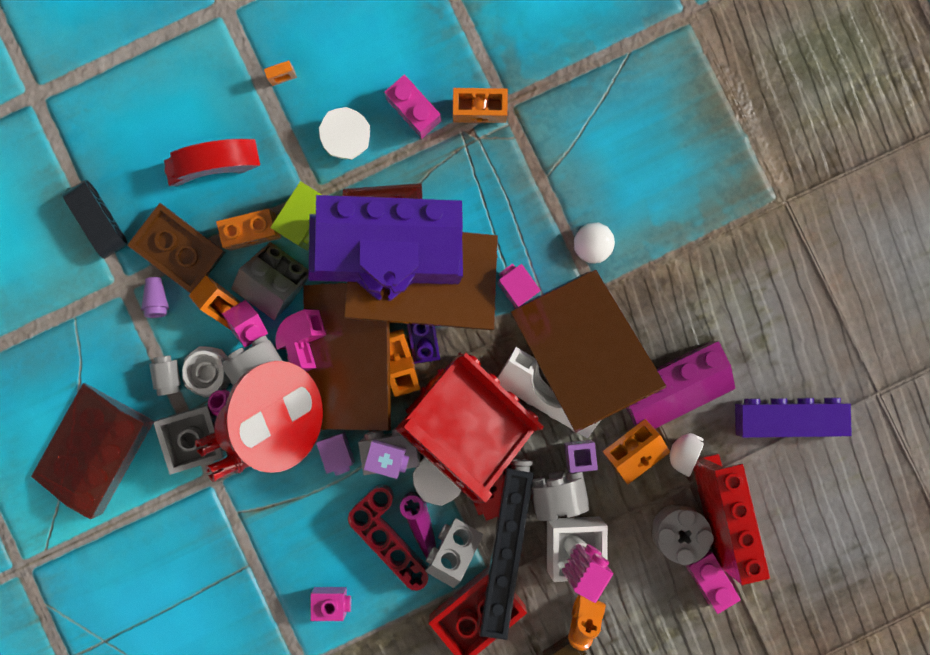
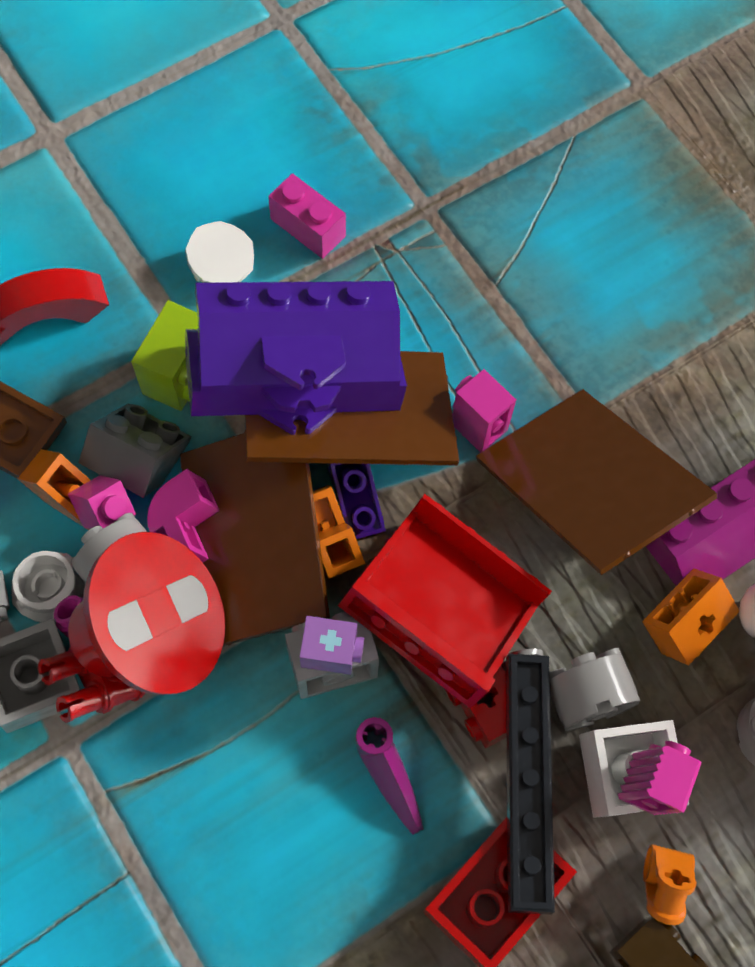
camera: 10 degrees left, 20 degrees down
orange brick [216,209,281,251] -> none
orange tile [264,60,297,86] -> none
dark pink brick [311,587,351,621] -> none
medium lavender brick [316,432,355,476] -> none
dark red beam [348,484,429,591] -> none
white hat [413,457,461,506] -> none
light grey brick [426,518,484,588] -> none
orange brick [453,88,508,123] -> none
white arch [497,347,601,438] -> none
medium lavender brick [564,440,598,473] -> none
white hair [574,222,615,264] -> none

